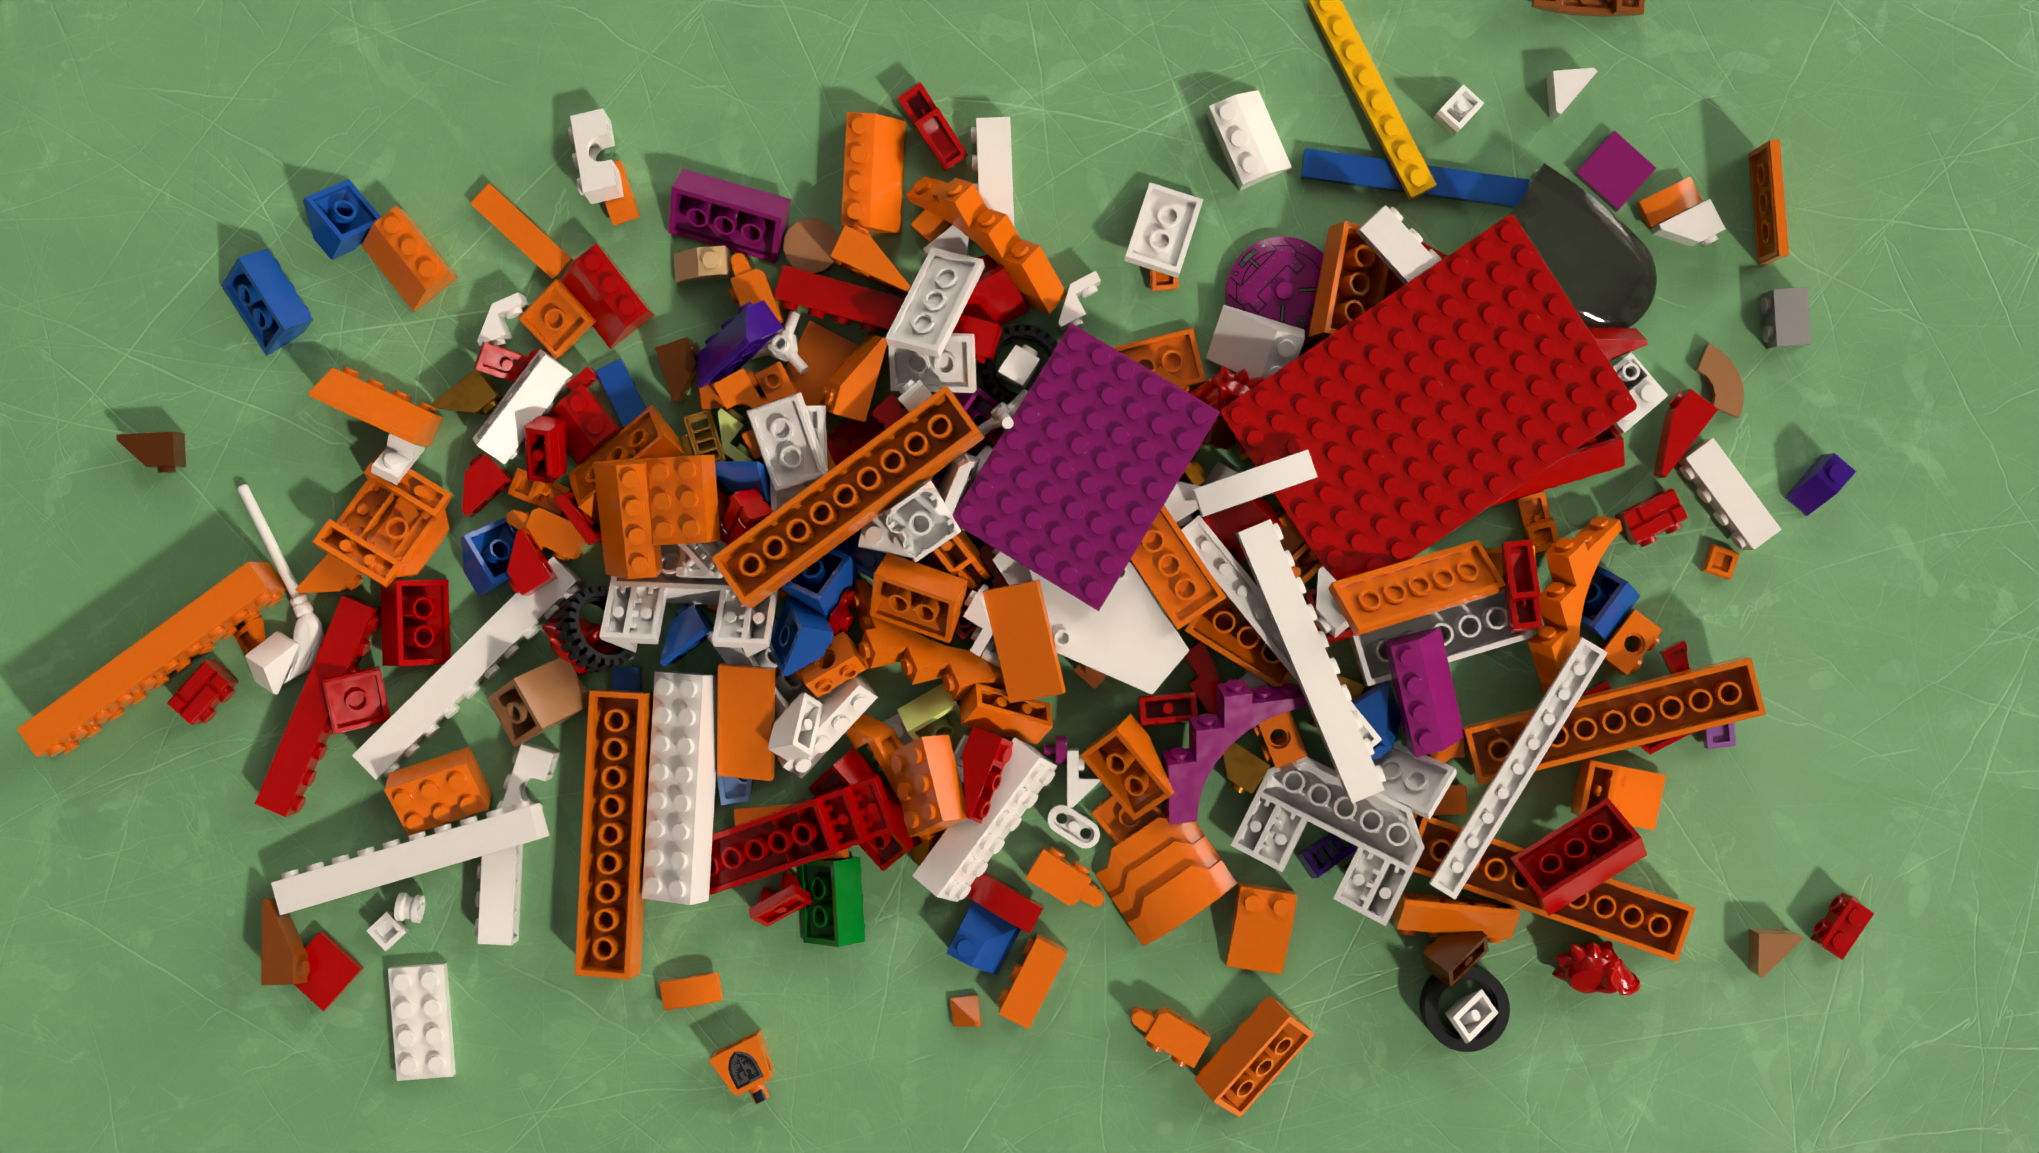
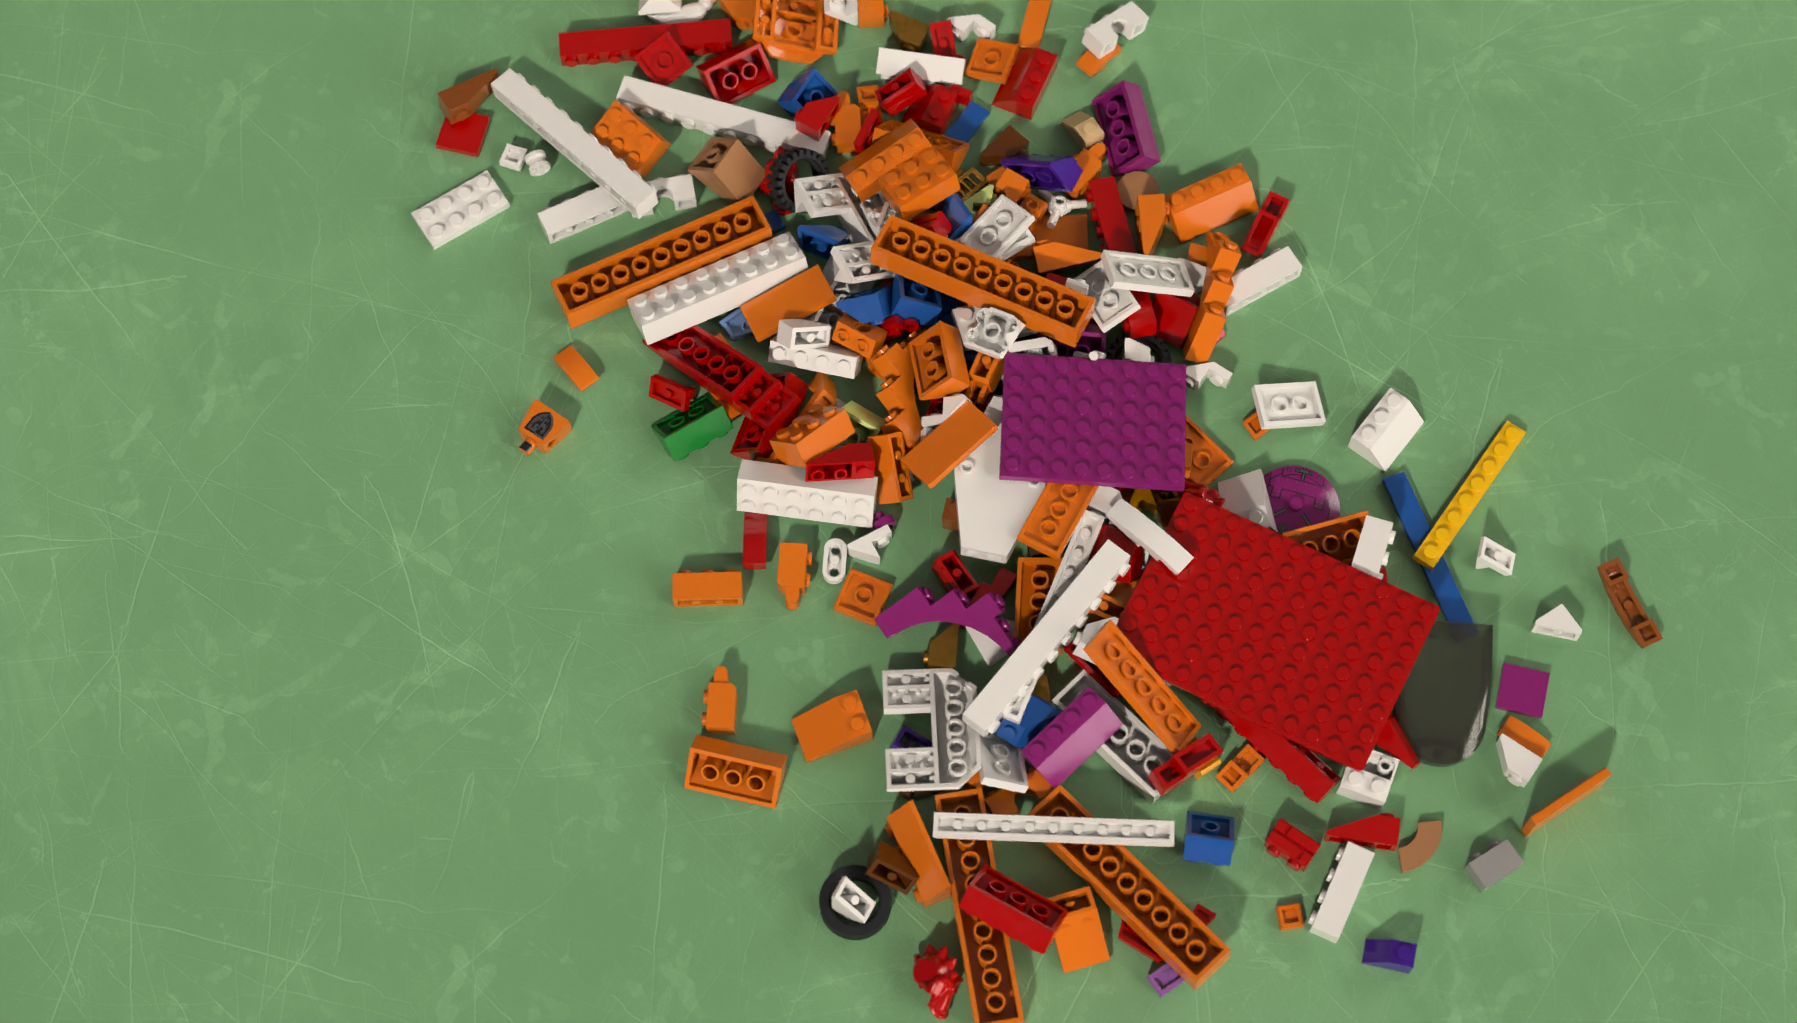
camera: 60 degrees right, 20 degrees down
red slope [462,453,513,517] -> none
blue slope [946,901,1021,975] -> none
orange slope [950,994,981,1027] -> none
orange slope [1080,714,1174,821] -> none
orange slope [1096,817,1237,946] -> none
orange brick [1253,711,1308,768] -> none
orange arch [1528,516,1622,695] -> none
orange brick [1598,609,1662,675] -> none

